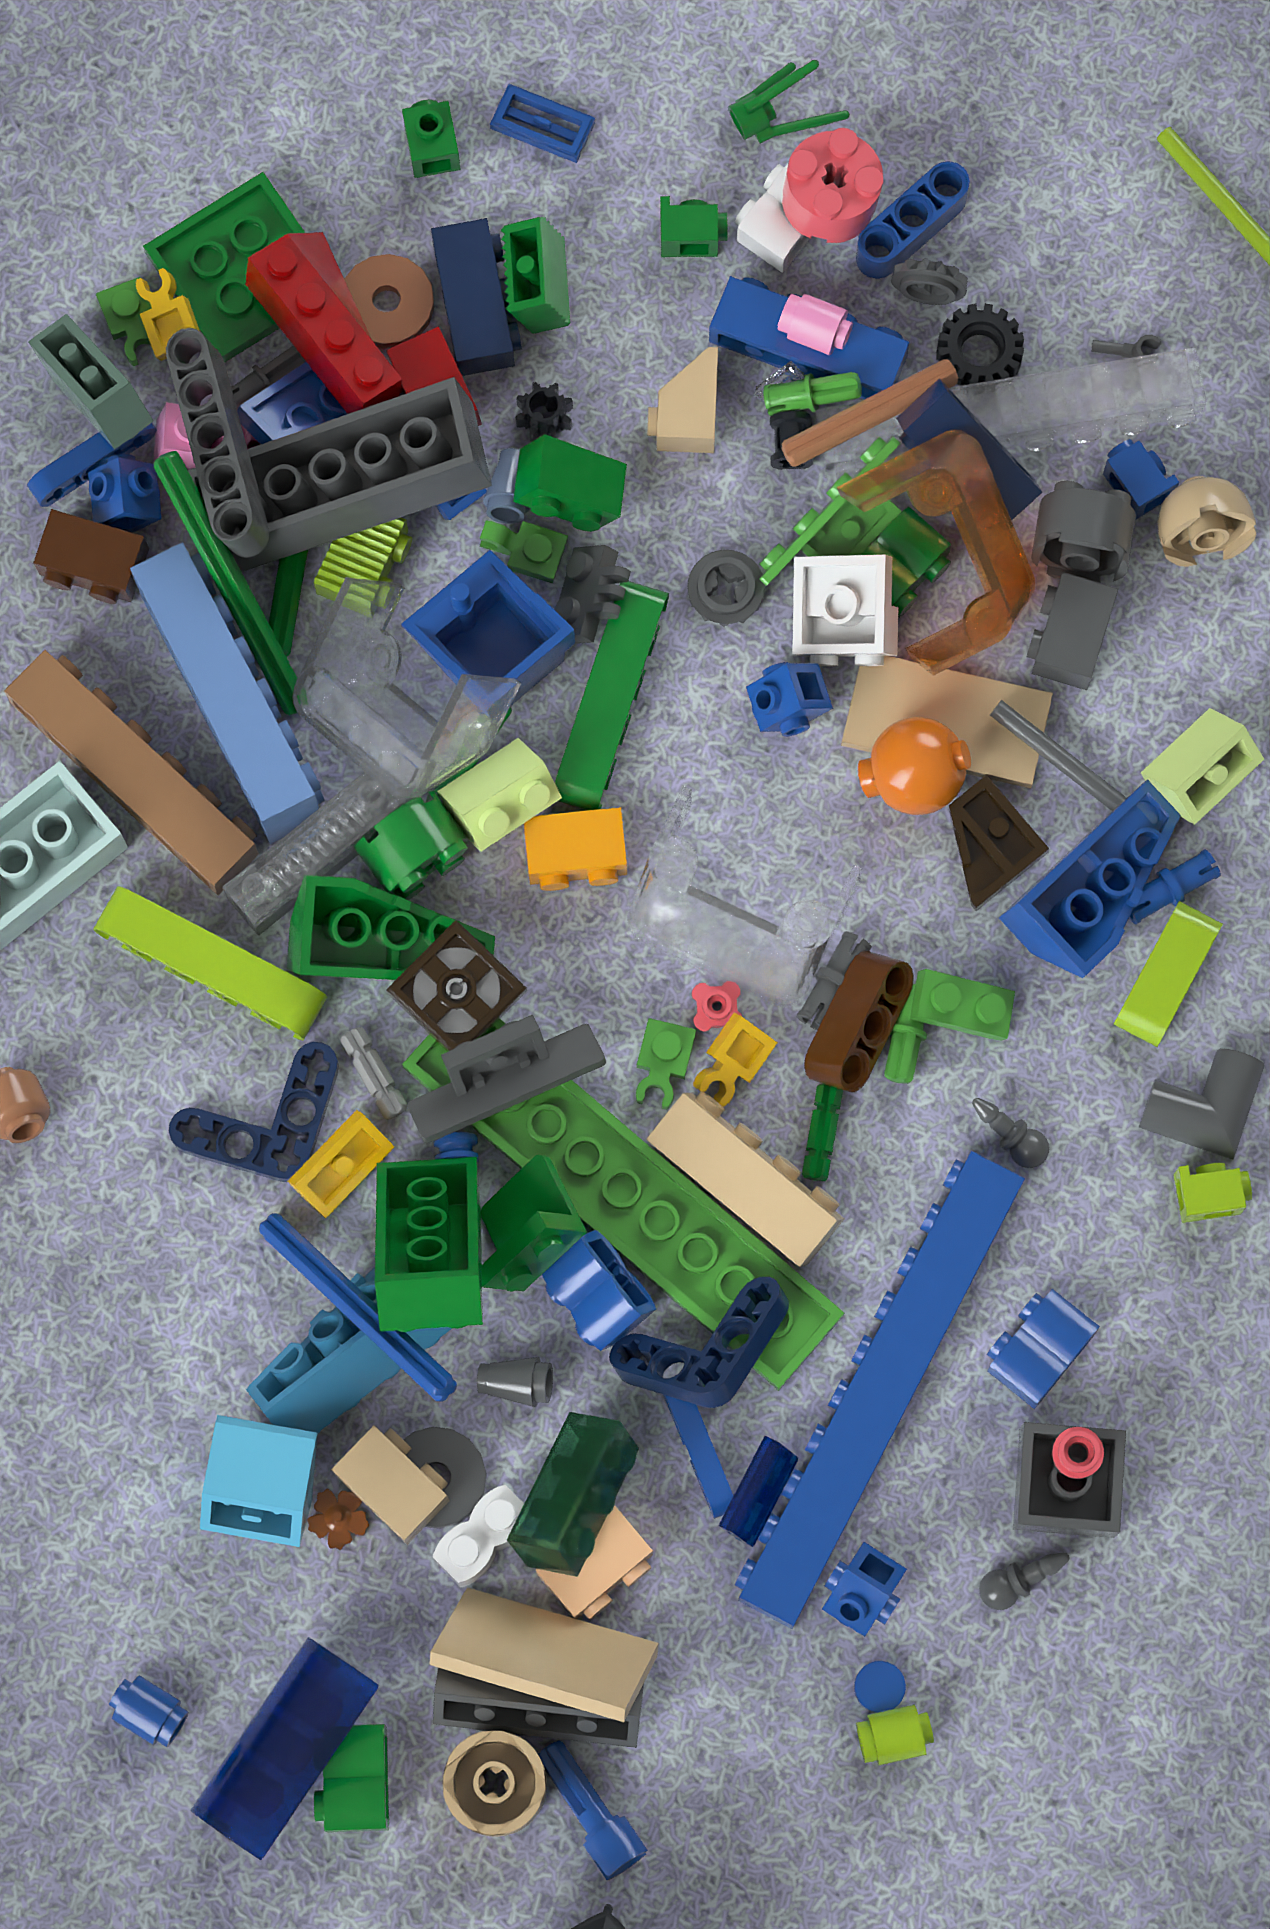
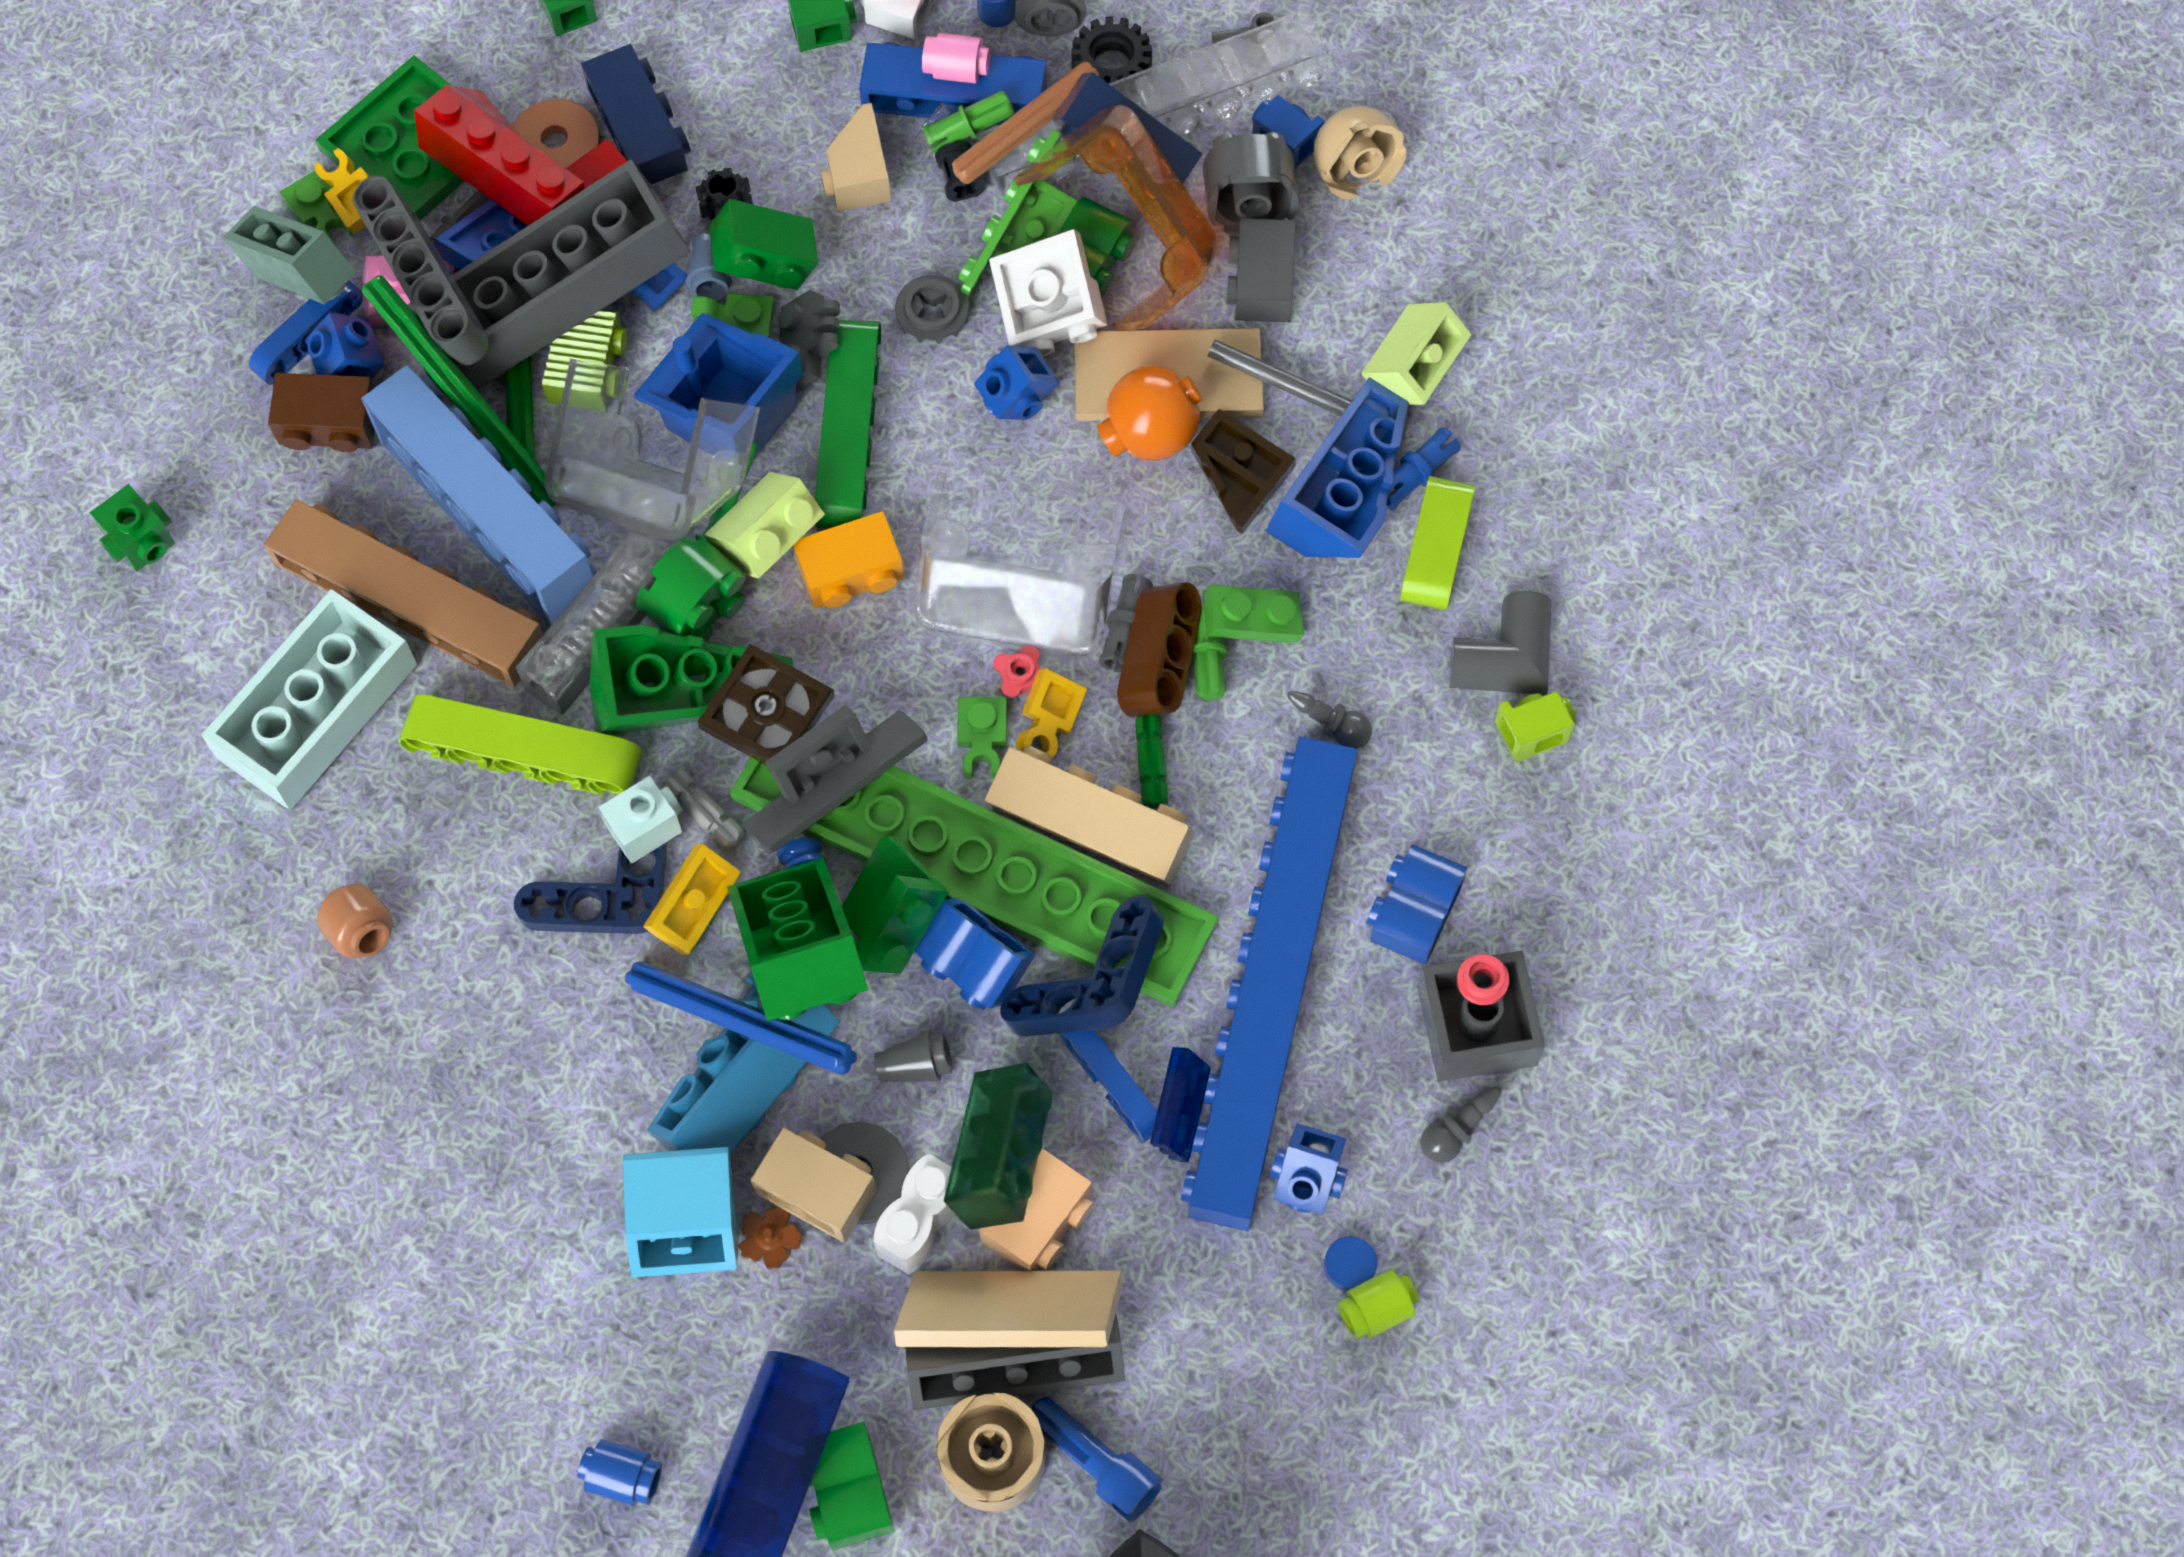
camera: 15 degrees left, 10 degrees down
green brick [501,217,571,334] -> none
none -> light aqua brick [598,776,683,864]

